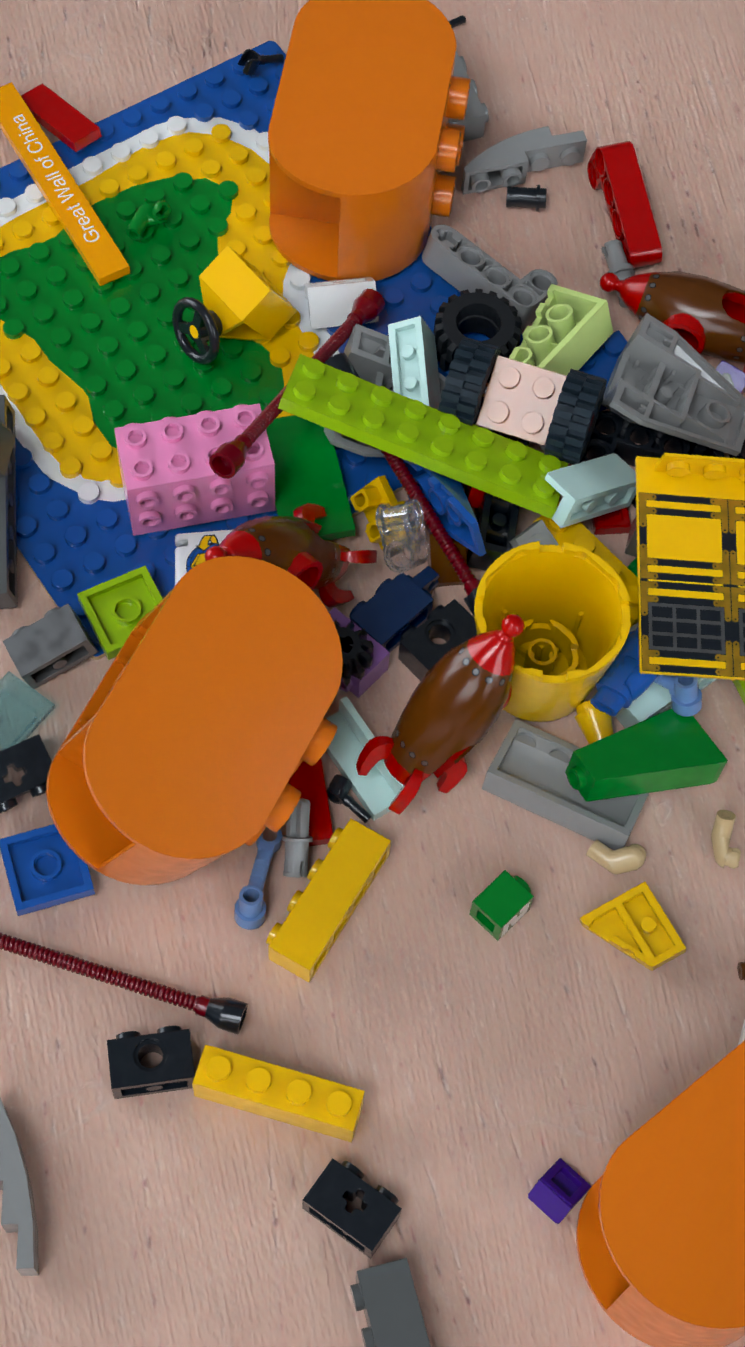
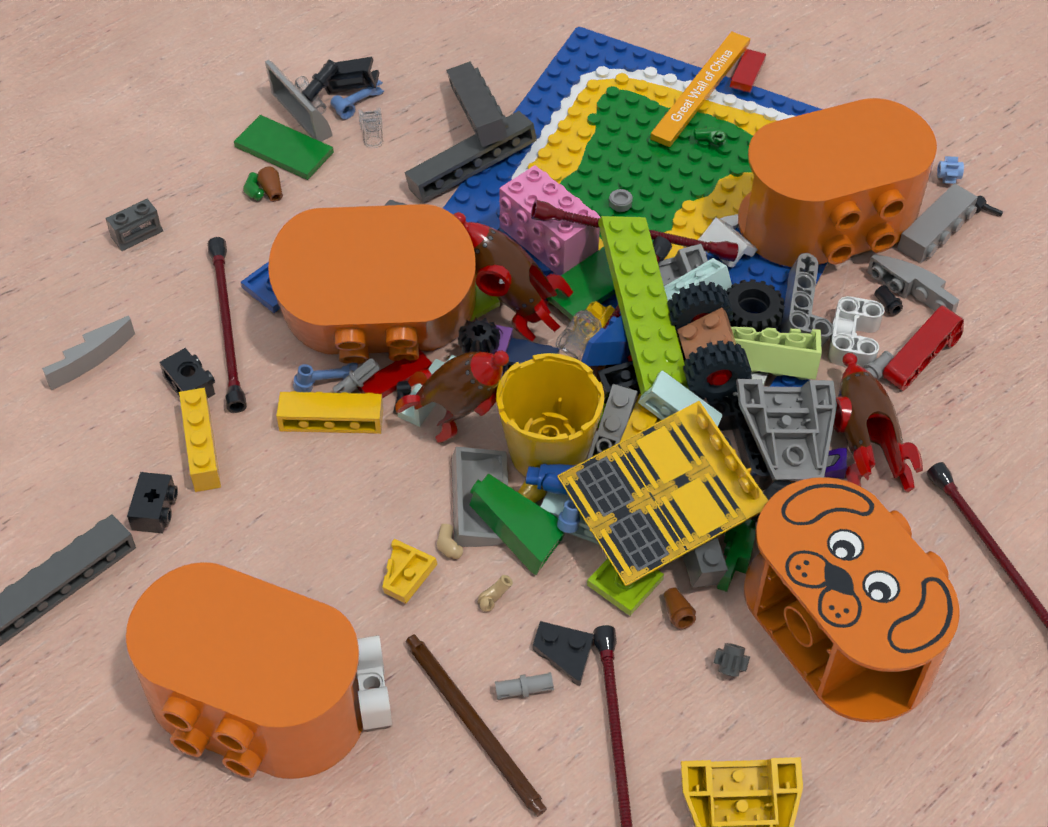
camera: 65 degrees right, 10 degrees down
yellow piece [172,245,298,365] -> none
green brick [469,870,534,941] -> none
none -> light grey tile [609,189,633,212]
none -> white beam [828,296,884,368]

